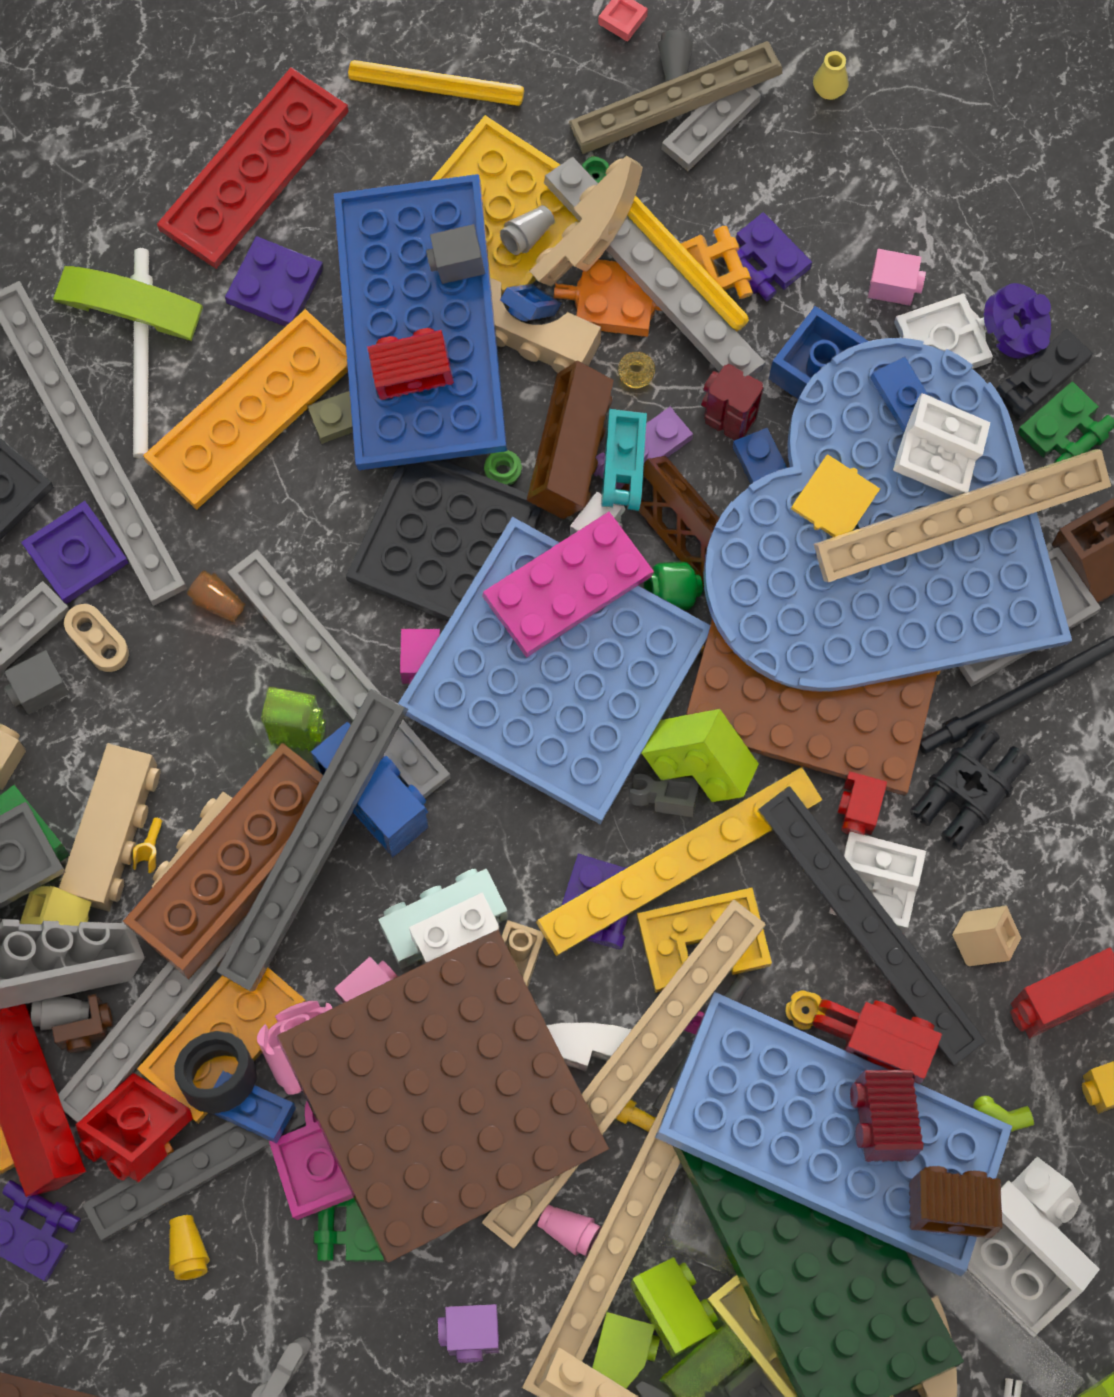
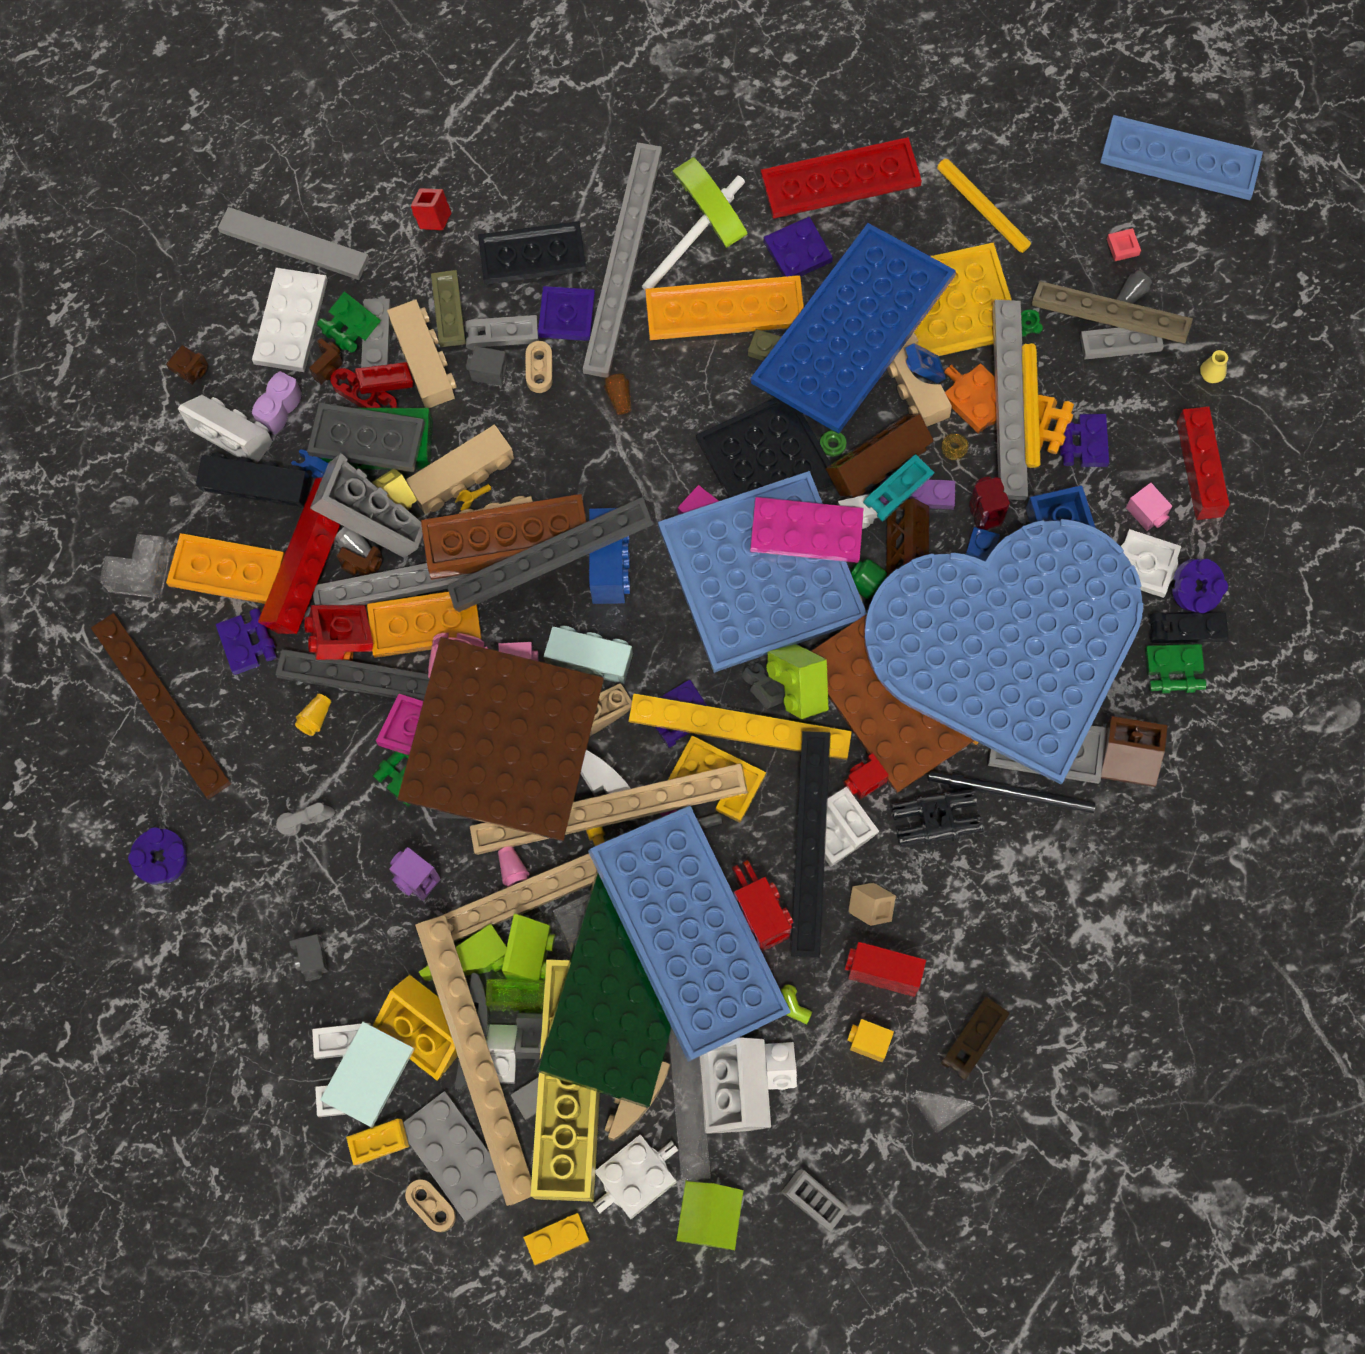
camera: 45 degrees right, 0 degrees up
black tyre [174,1031,257,1114] -> none
blue plate [213,1071,296,1144] -> none
light grey plate [227,549,450,798] -> none
clear neon green brick [261,687,326,752] -> none
red brick [367,328,454,400] -> none
white bracket [409,892,499,963] -> none
dark grey brick [426,224,486,284] -> none
light grey cone [500,205,555,255] -> none
tan slope [530,155,643,287] -> none
yellow plate [785,990,825,1030] -> none
yellow piece [791,454,880,537] -> none
tan plate [813,449,1111,582] -> none
dark red brick [850,1070,924,1162] -> none
blue plate [870,356,929,433] -> none
white slope [893,393,990,497] -> none
reddish brown brick [909,1166,1003,1238] -> none
none -> red brick [1177,407,1229,520]

